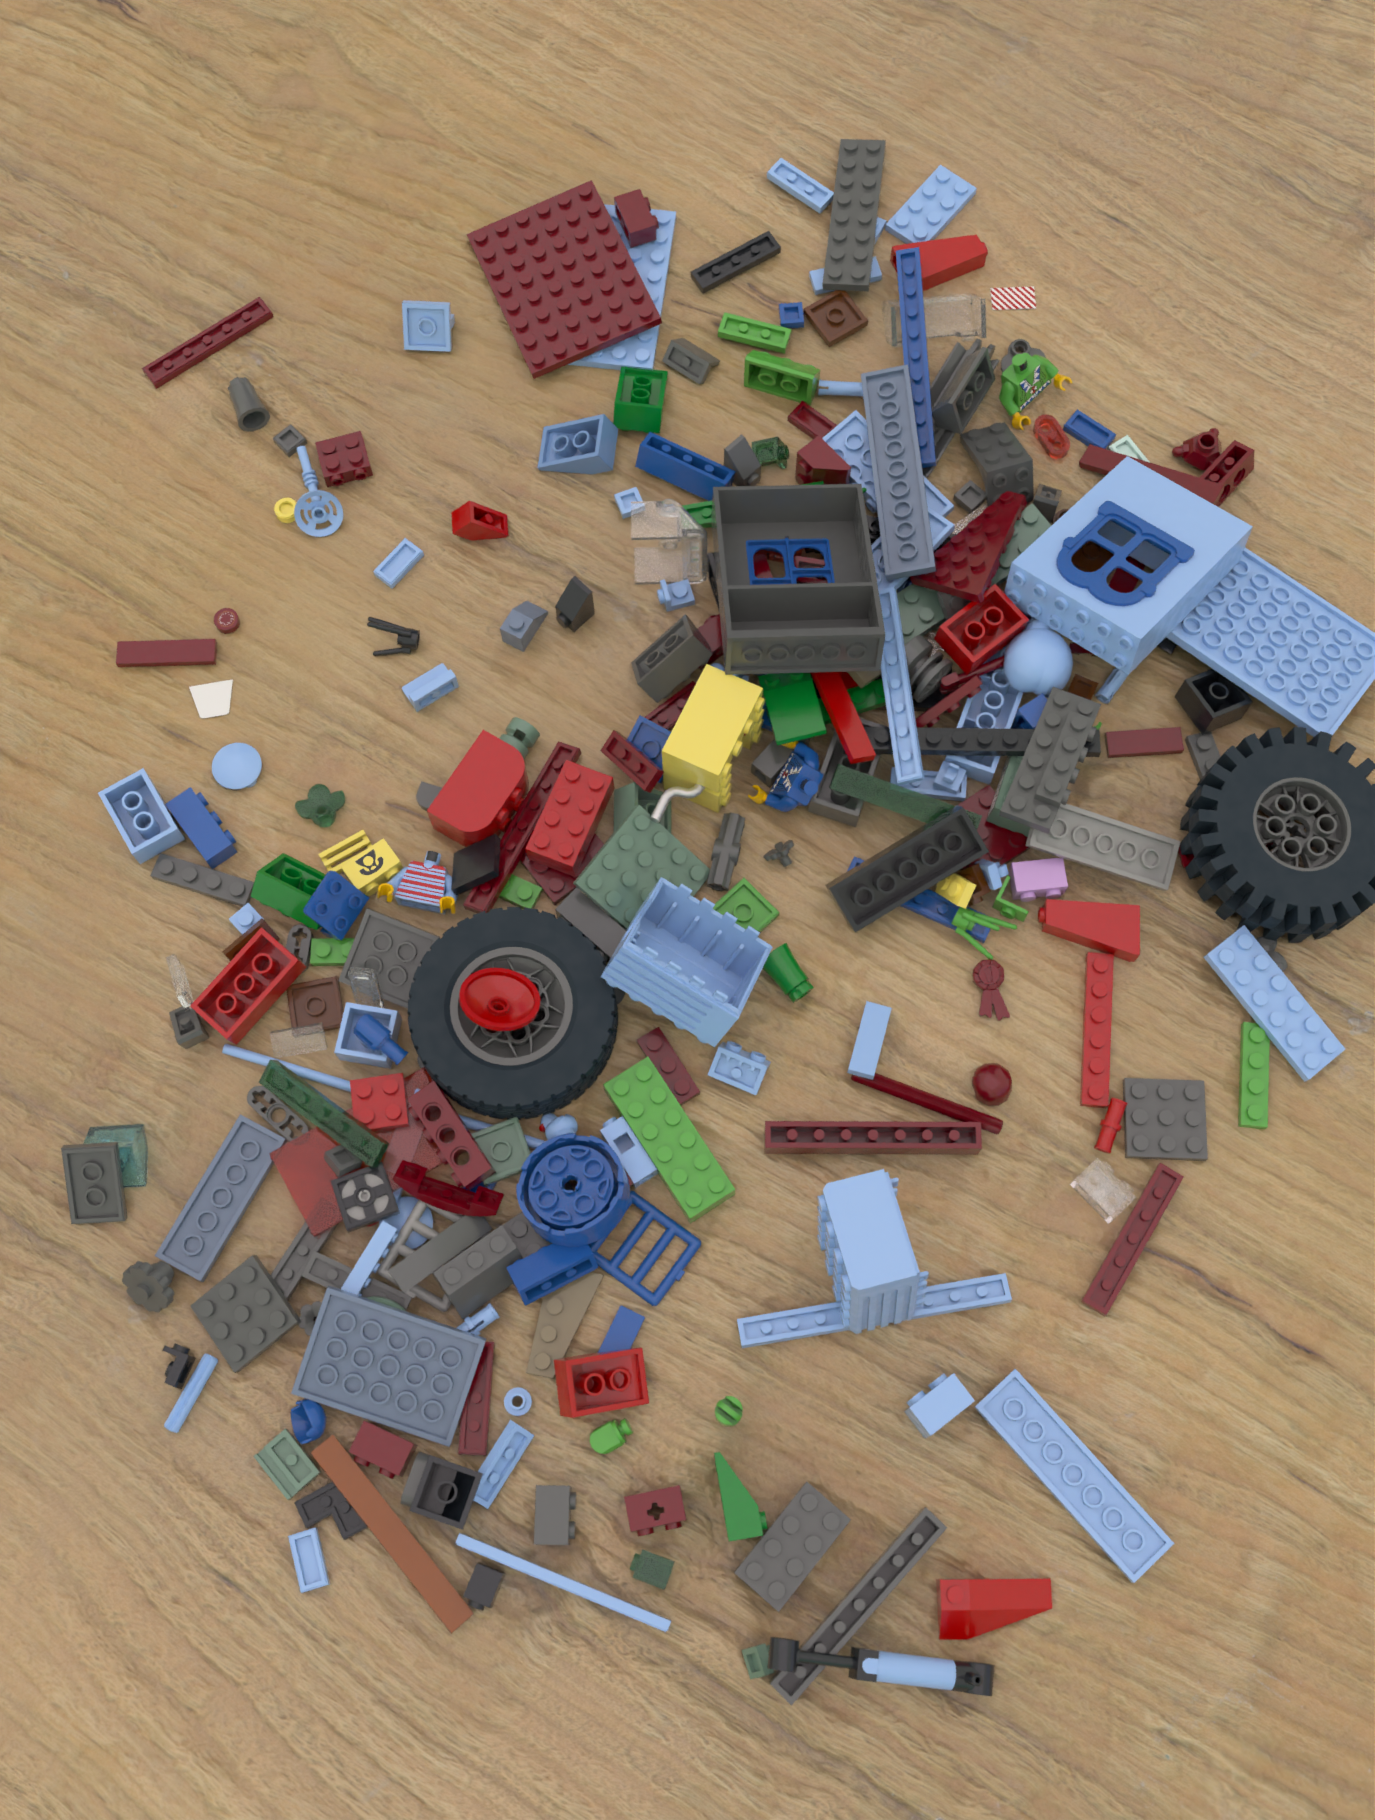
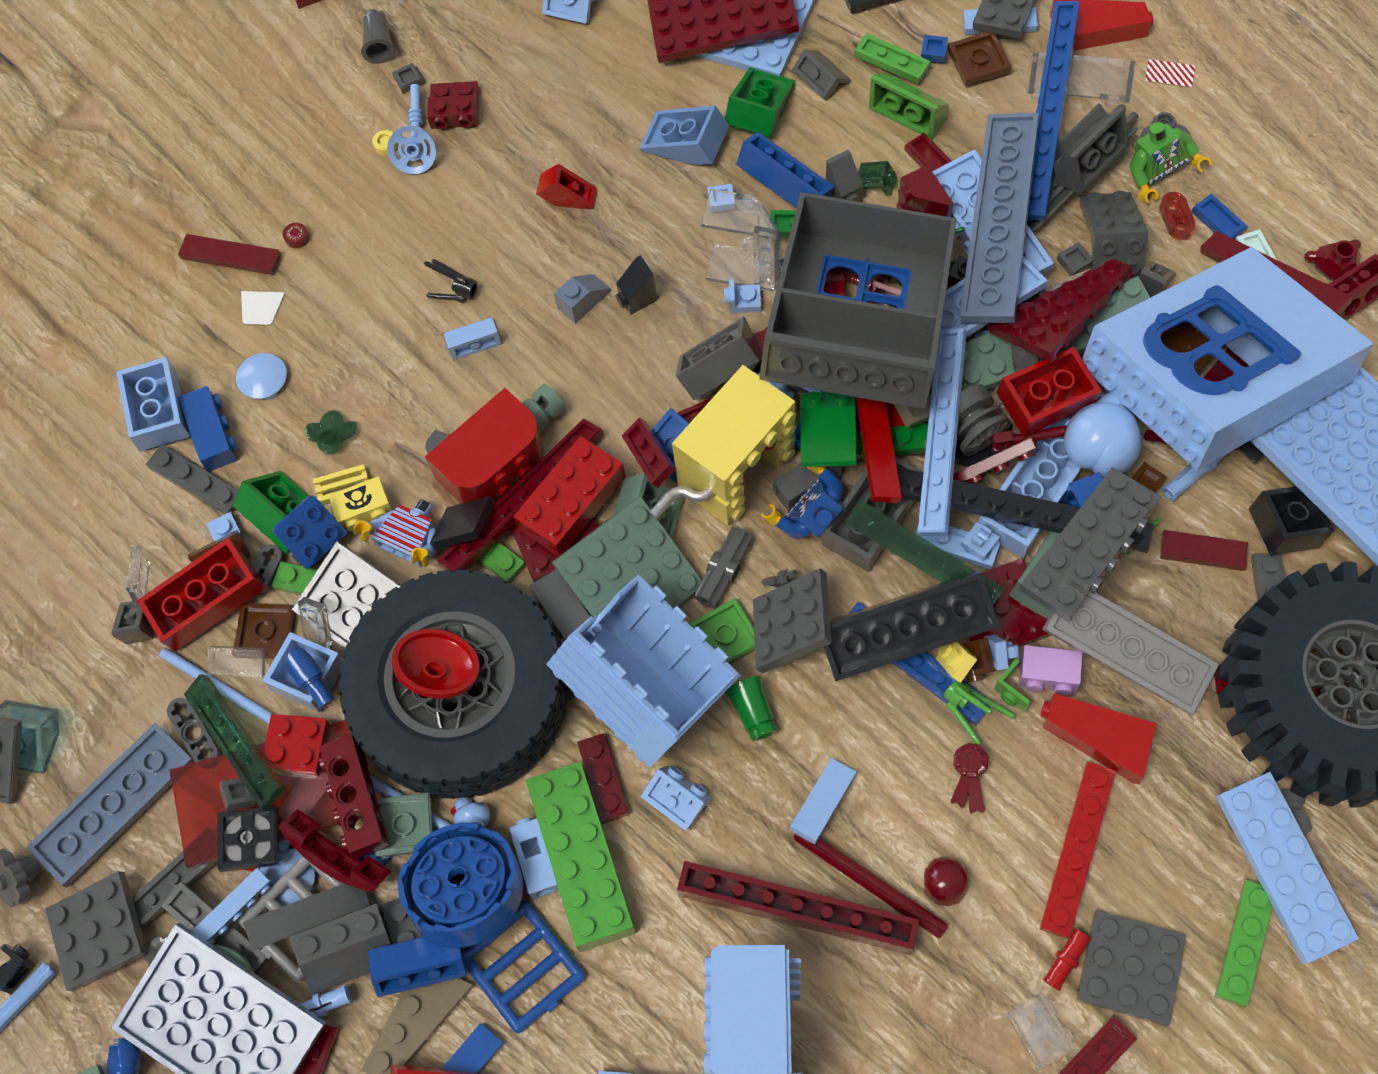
camera: 20 degrees right, 5 degrees down
light blue tile [373,538,424,589] -> none
light blue pin [818,380,864,399] -> none
none -> dark grey plate [753,568,832,674]

